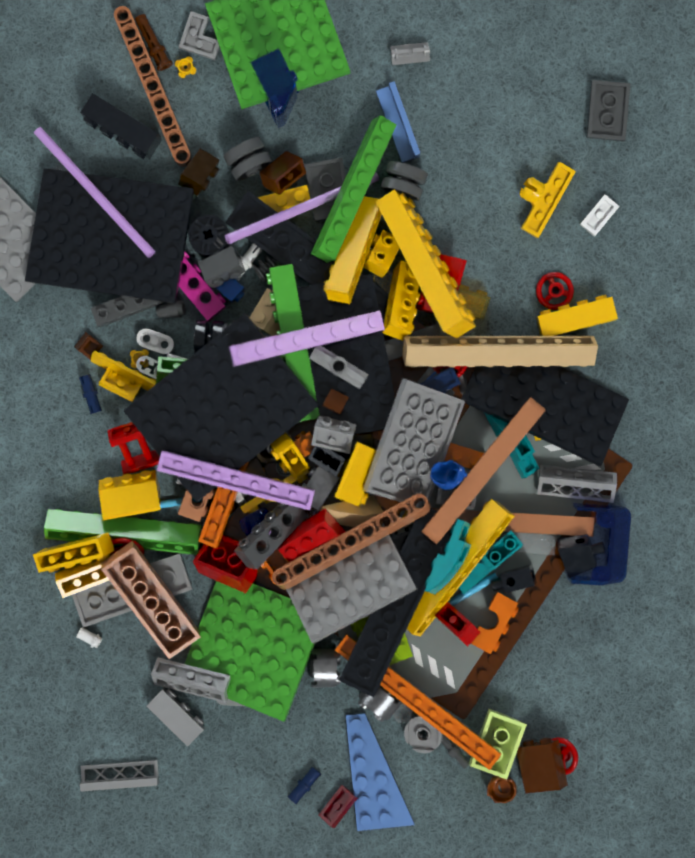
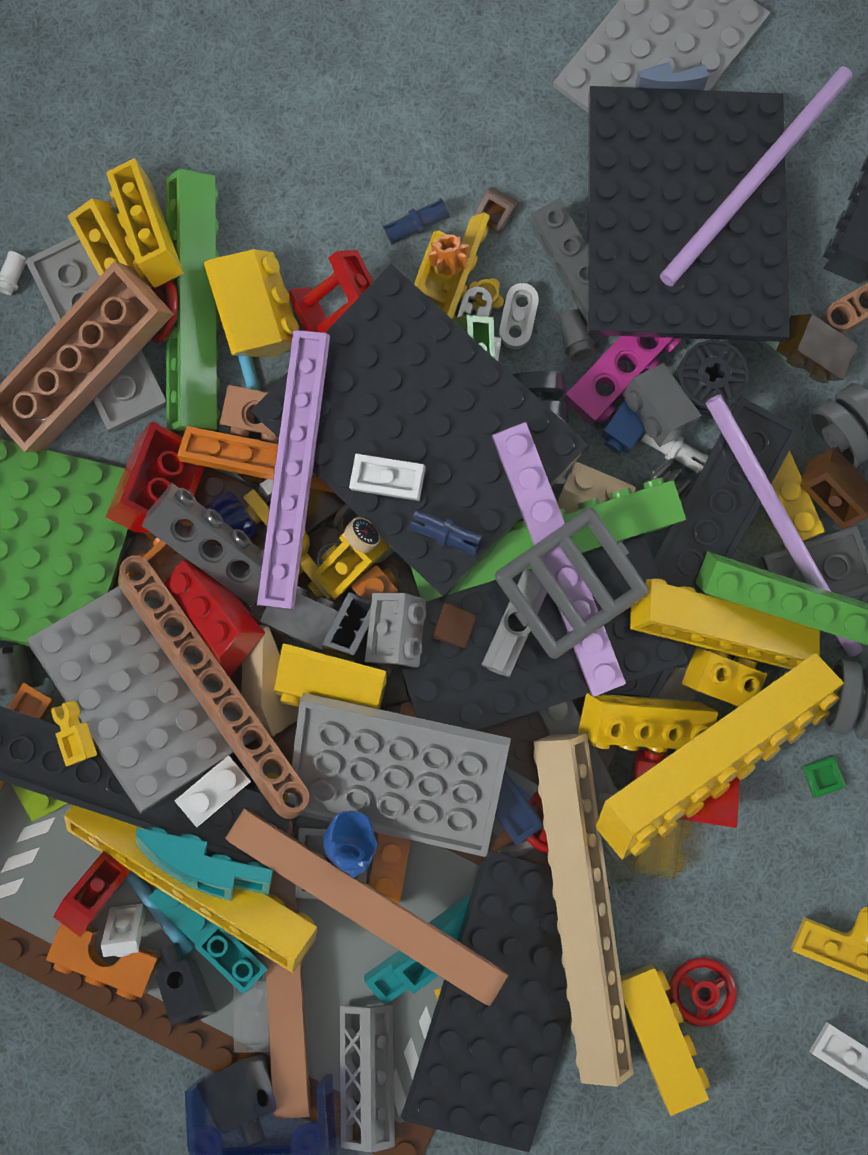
camera: 85 degrees right, 5 degrees down
none -> yellow plate [51,700,97,766]
none -> white plate [101,903,146,957]
none -> white plate [175,755,251,827]
none -> tile [345,517,380,553]
none -> white plate [349,454,426,501]
none -> dark blue pin [409,509,483,556]
none -> orange gear [428,234,470,276]
none -> dark grey bar [495,508,648,659]
none -> sand blue slope [635,62,709,90]
none -> green tile [801,756,846,798]

